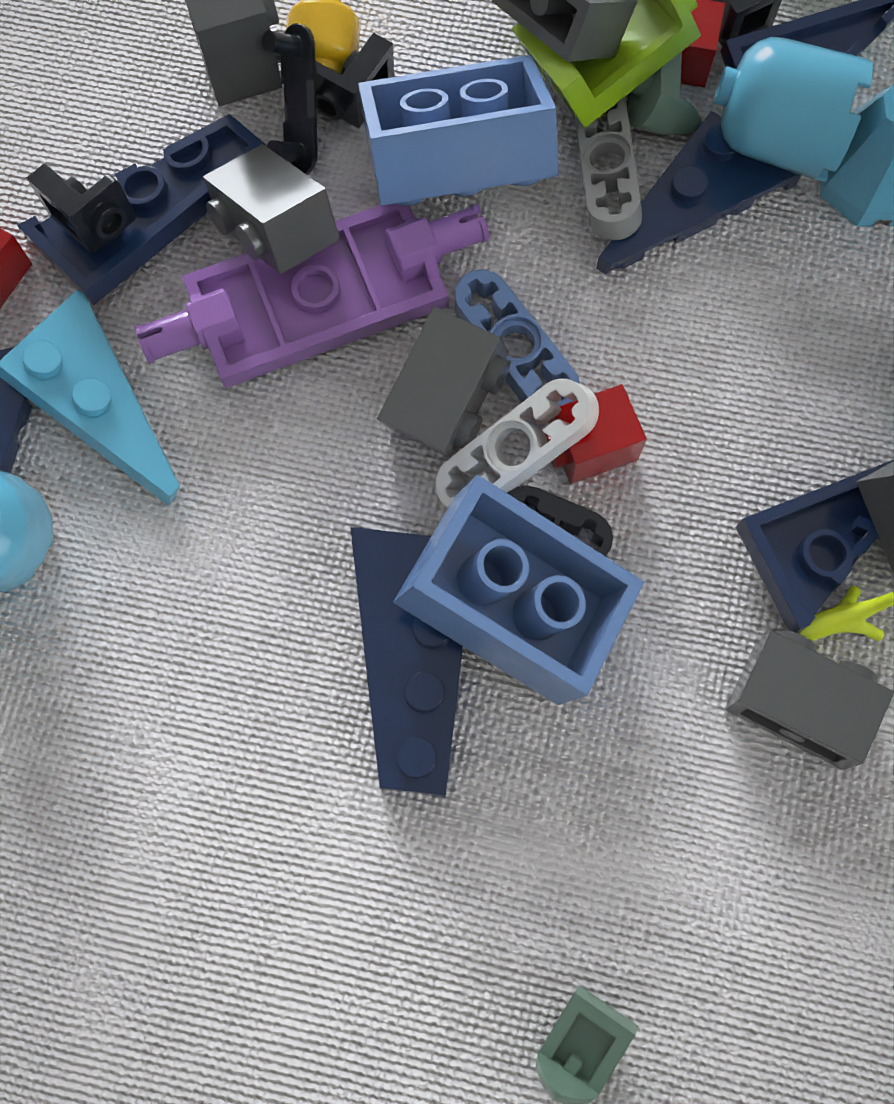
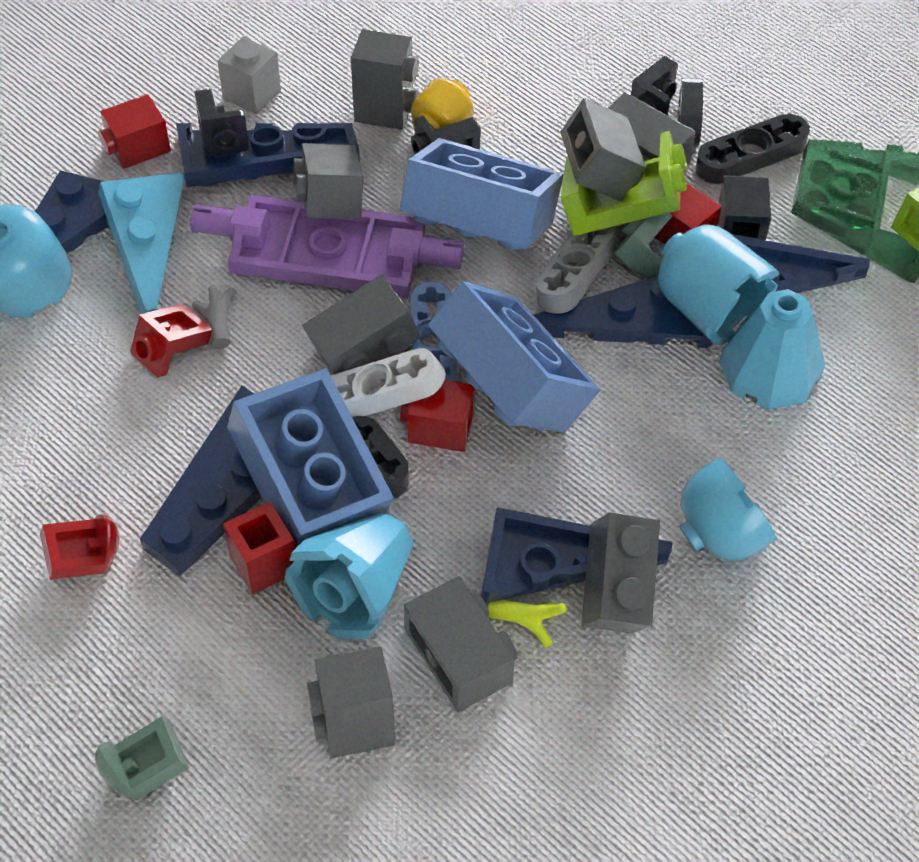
camera: 30 degrees right, 20 degrees down
black piece [262,23,318,175] -> none
none -> red plate [40,514,120,580]
none -> red bracket [130,303,213,378]
none -> light grey bar [192,286,236,349]
none -> light grey brick [217,36,281,114]
none -> red brick [223,502,295,595]
none -> medium azure cone [284,513,414,639]
none -> dark grey brick [307,646,395,758]
none -> medium blue brick [428,281,601,433]

